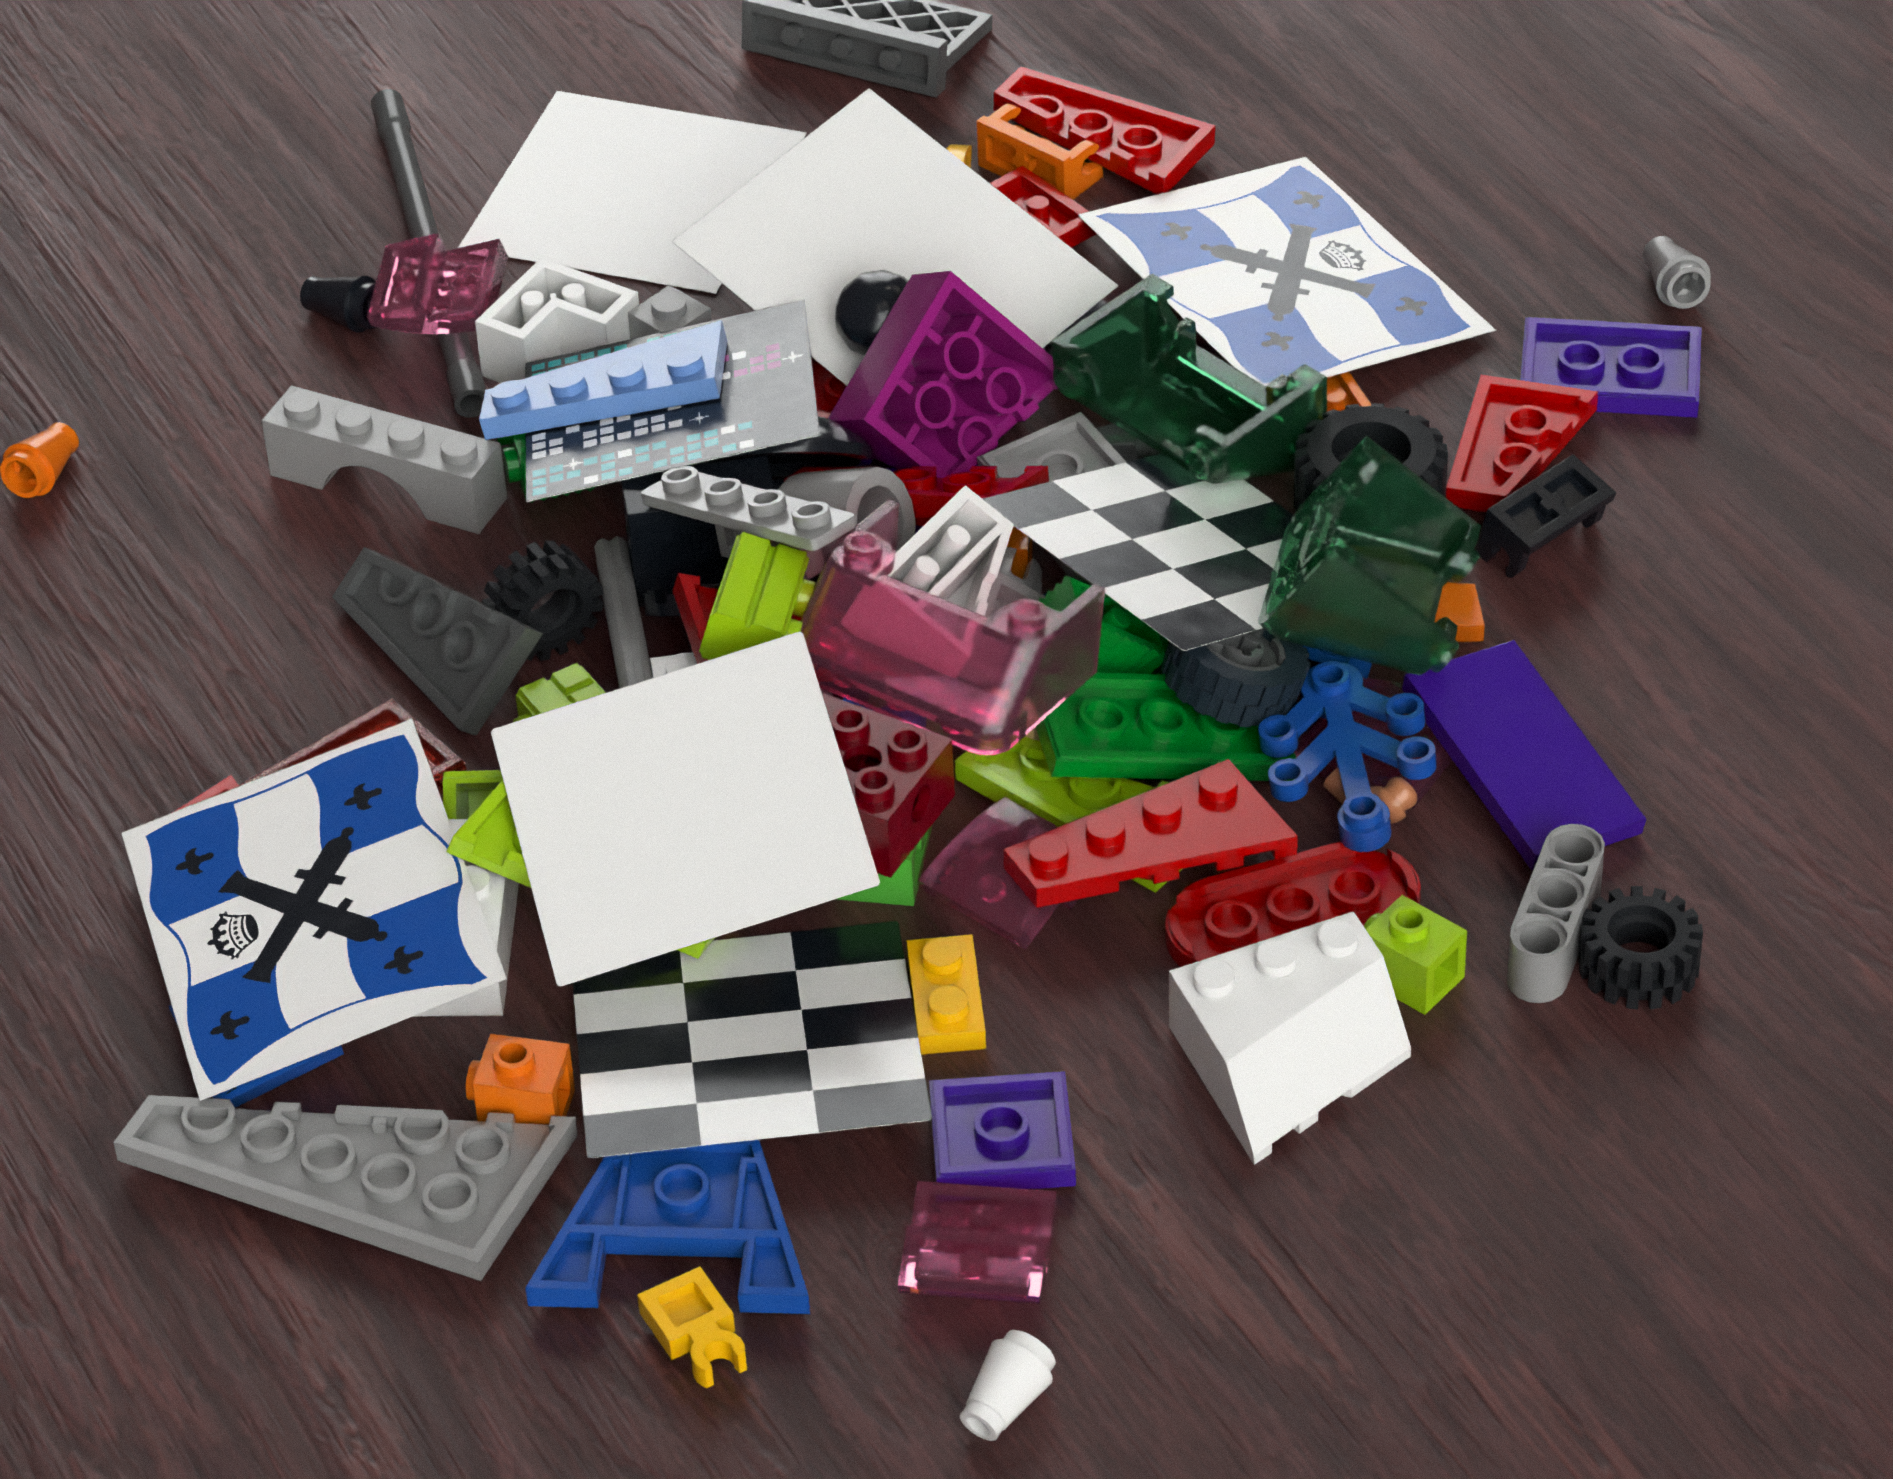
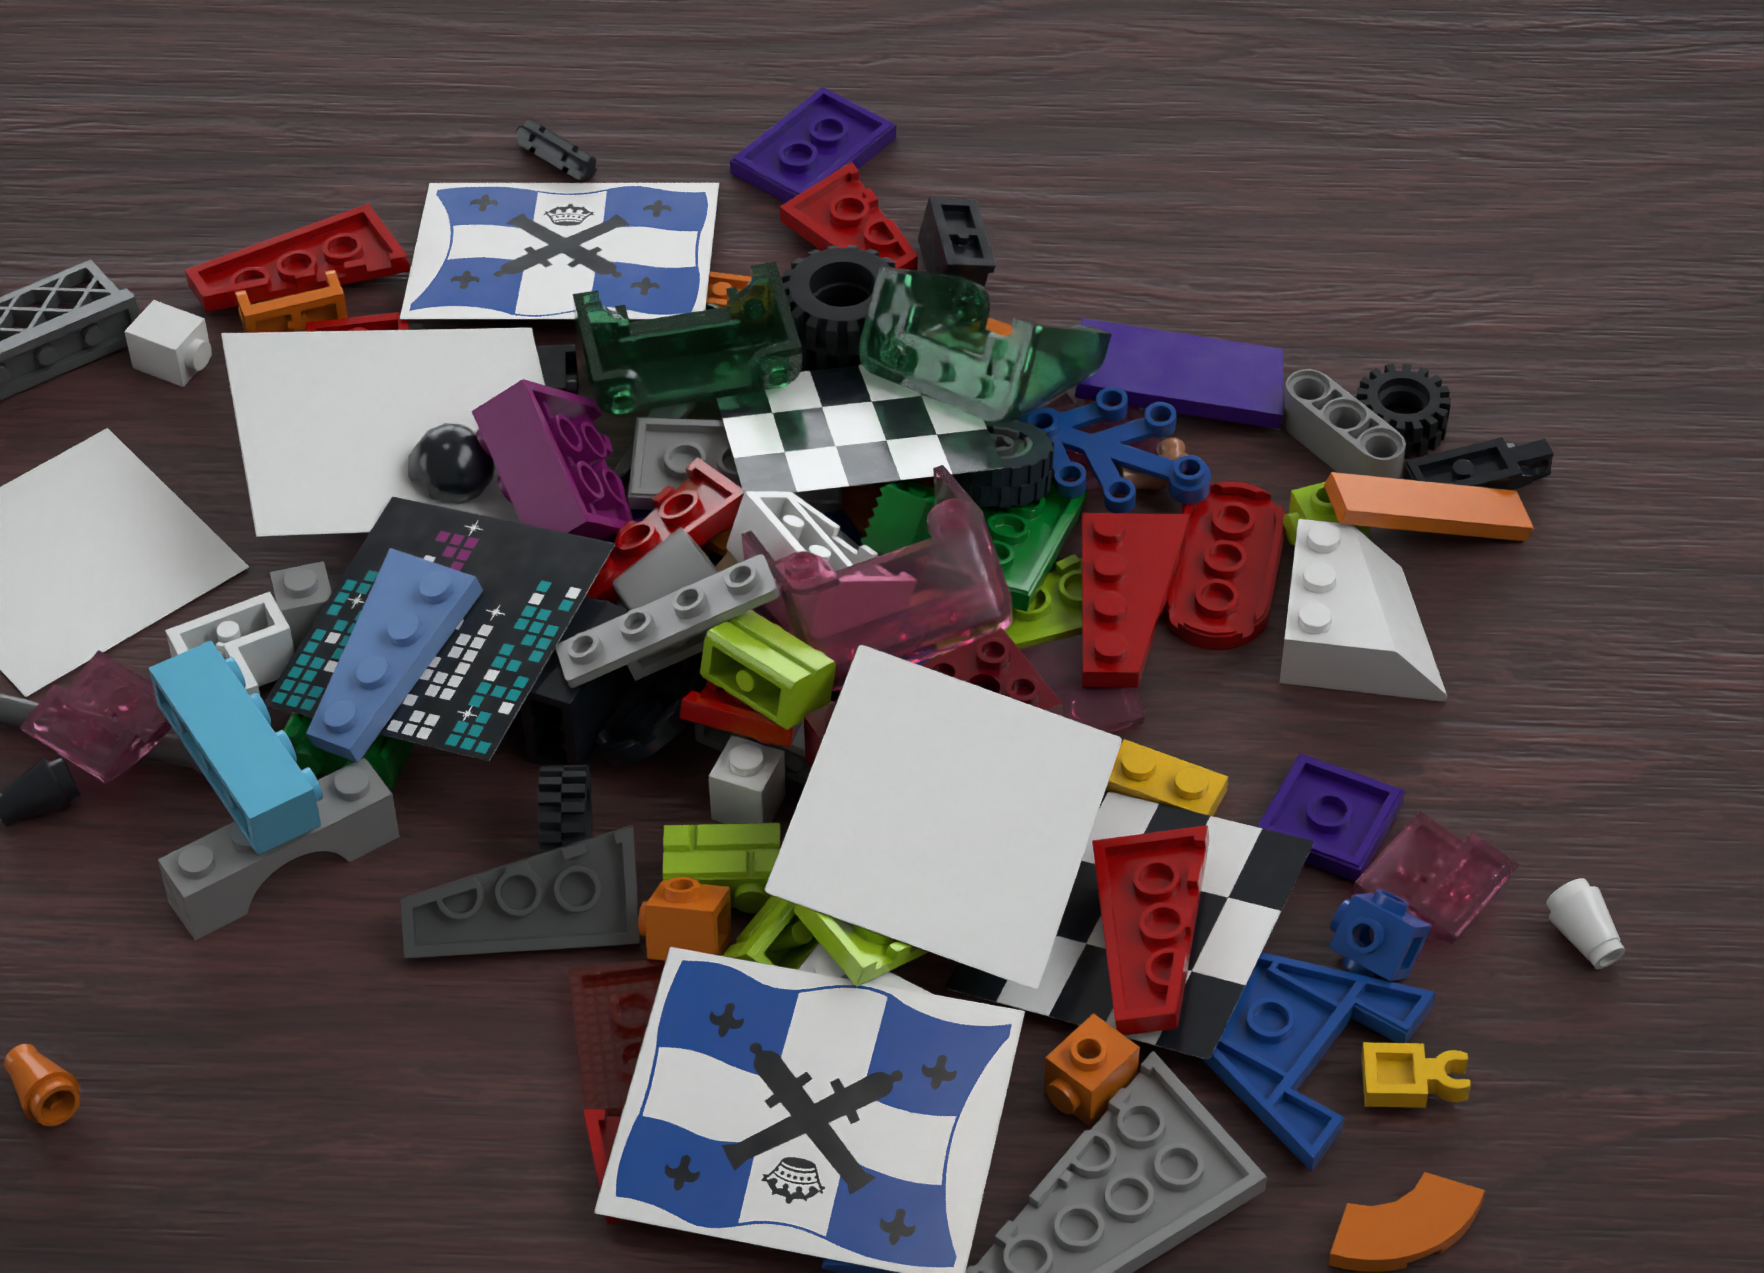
camera: 60 degrees left, 5 degrees up
light grey axle [594,536,653,689] -> none
light grey cone [1643,236,1711,309] -> none
none -> white brick [124,300,212,387]
none -> medium azure brick [149,640,323,855]
none -> black axle [516,120,597,182]
none -> orange brick [638,877,732,961]
none -> red wing [1092,825,1210,1035]
none -> orange tile [1324,472,1534,541]
none -> blue brick [1328,889,1432,981]
none -> orange tile [1328,1172,1485,1272]
none -> black hinge [1402,437,1554,490]

